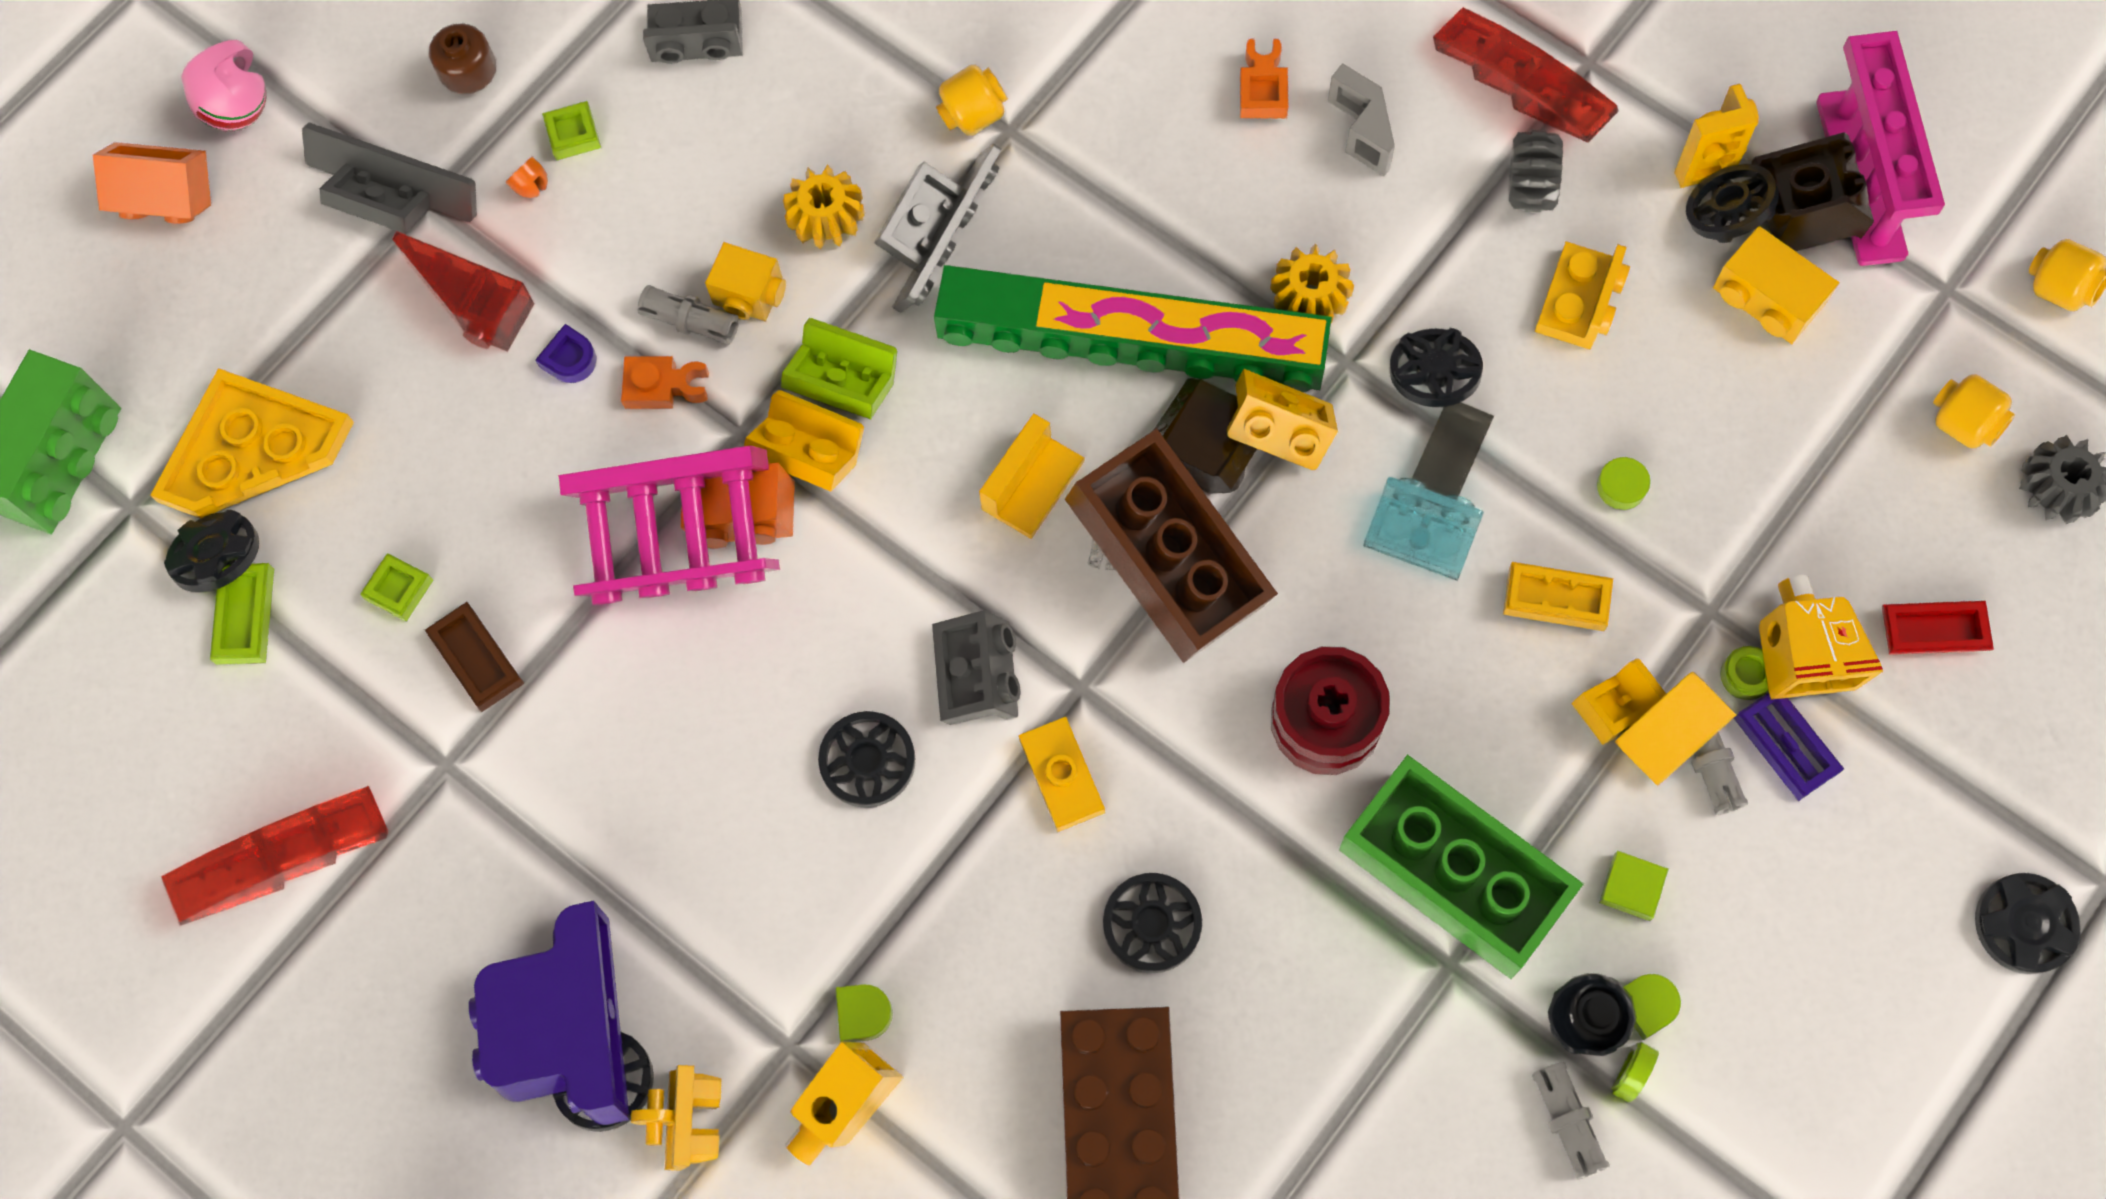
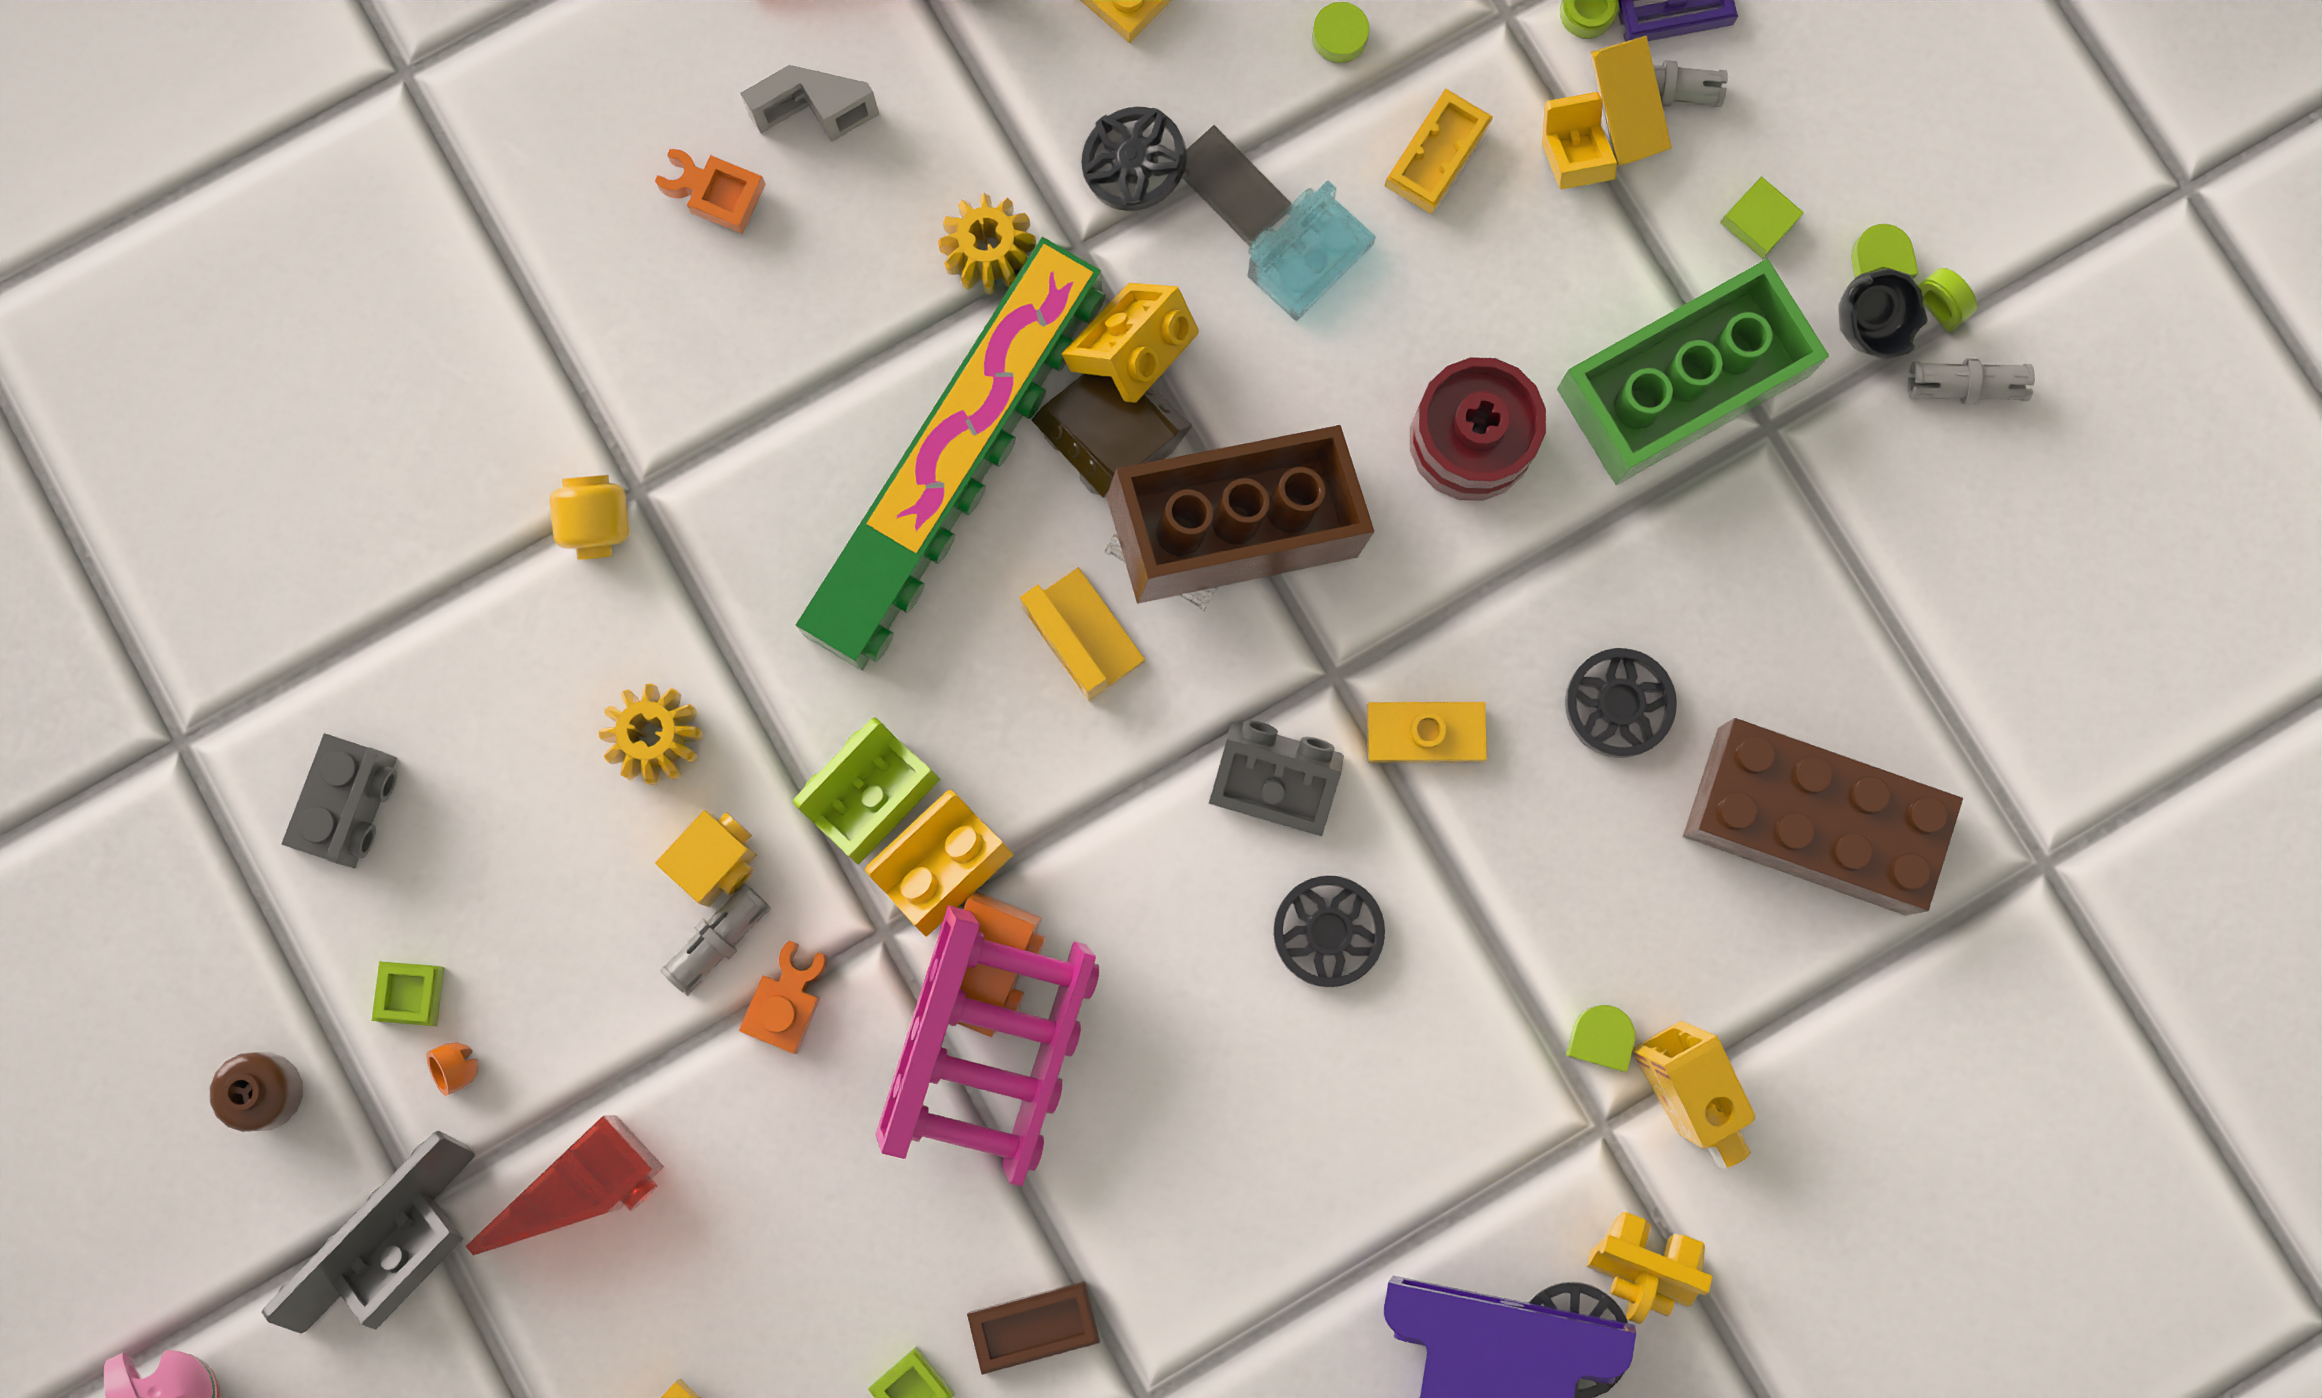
camera: 75 degrees left, 10 degrees up
dark purple tile [535,324,597,383] -> none
bracket [874,144,1002,313] -> none

